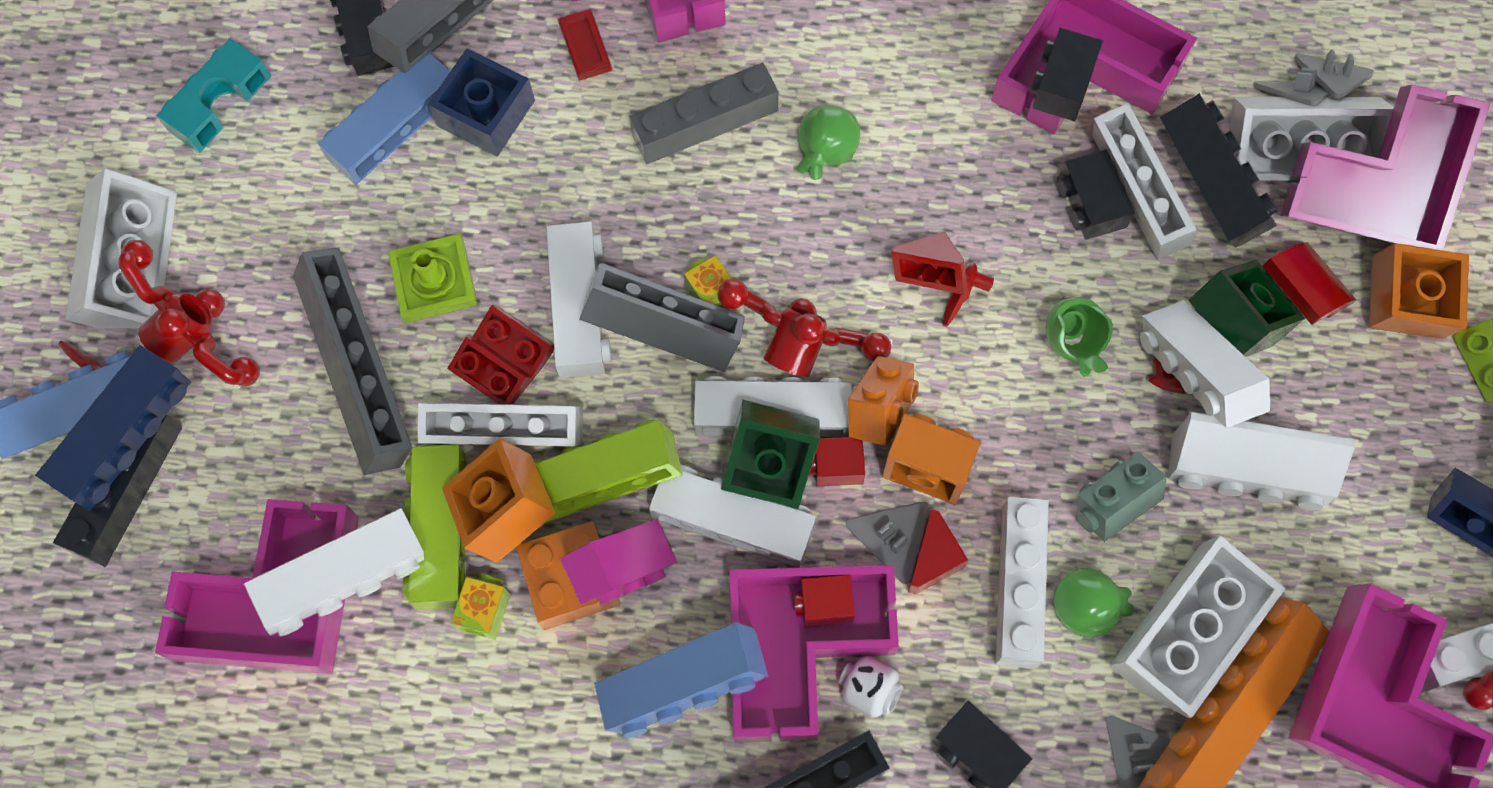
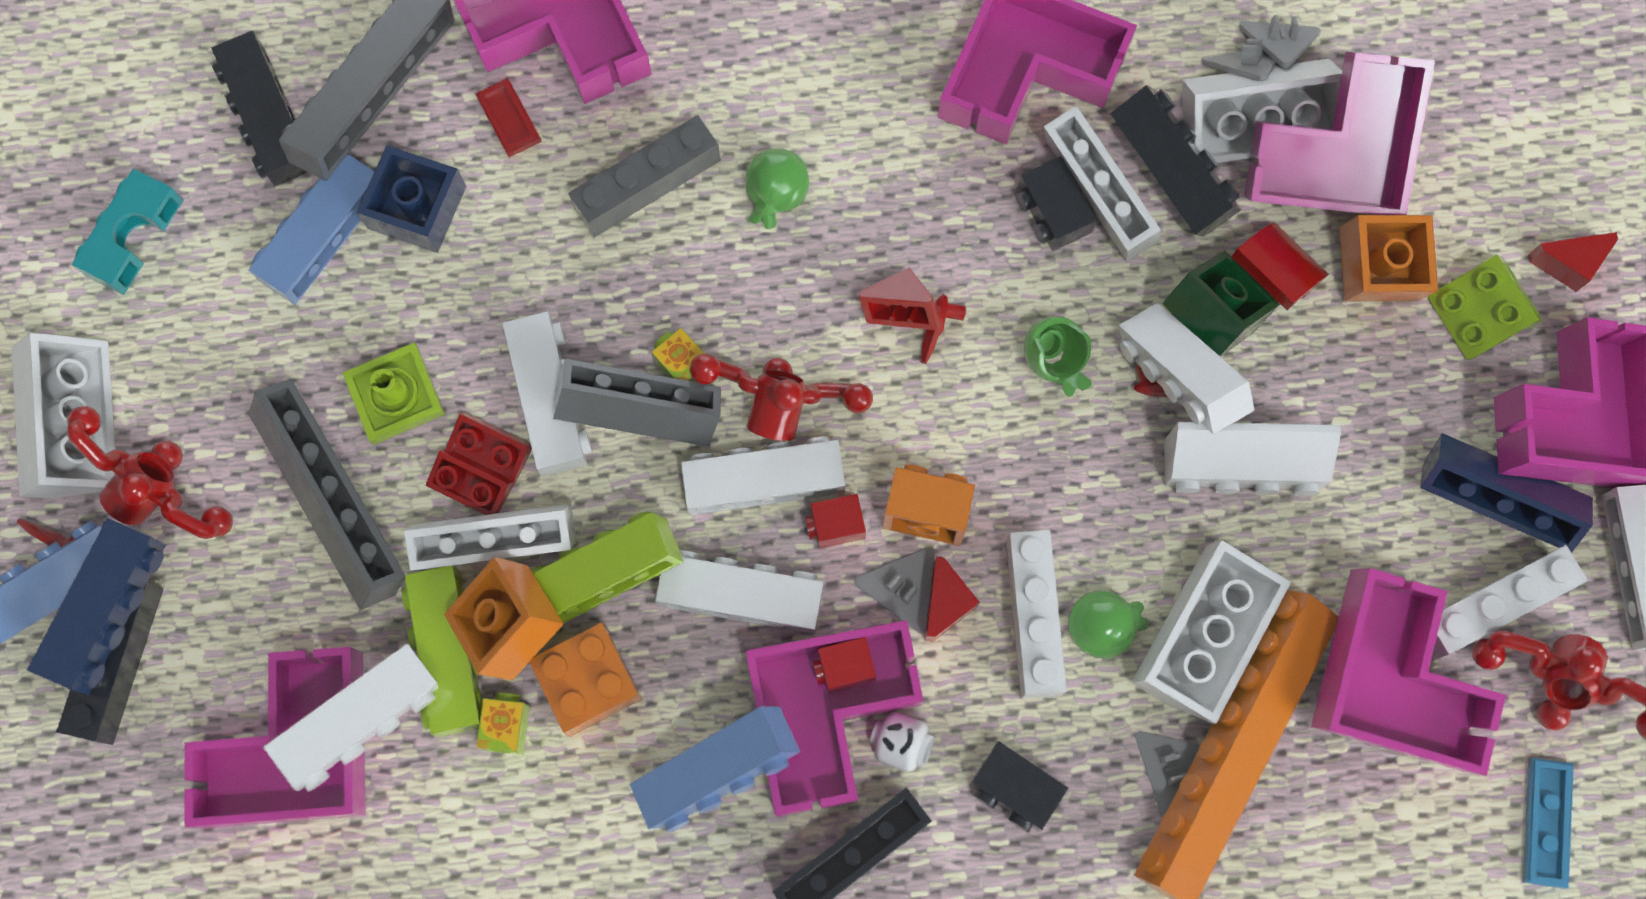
camera: 10 degrees left, 5 degrees up
dark pink brick [560,519,678,606] -> none
dark green brick [720,399,820,509] -> none
orange brick [848,356,919,446] -> none
black brick [1030,27,1103,122] -> none
sand green brick [1077,452,1167,542] -> none

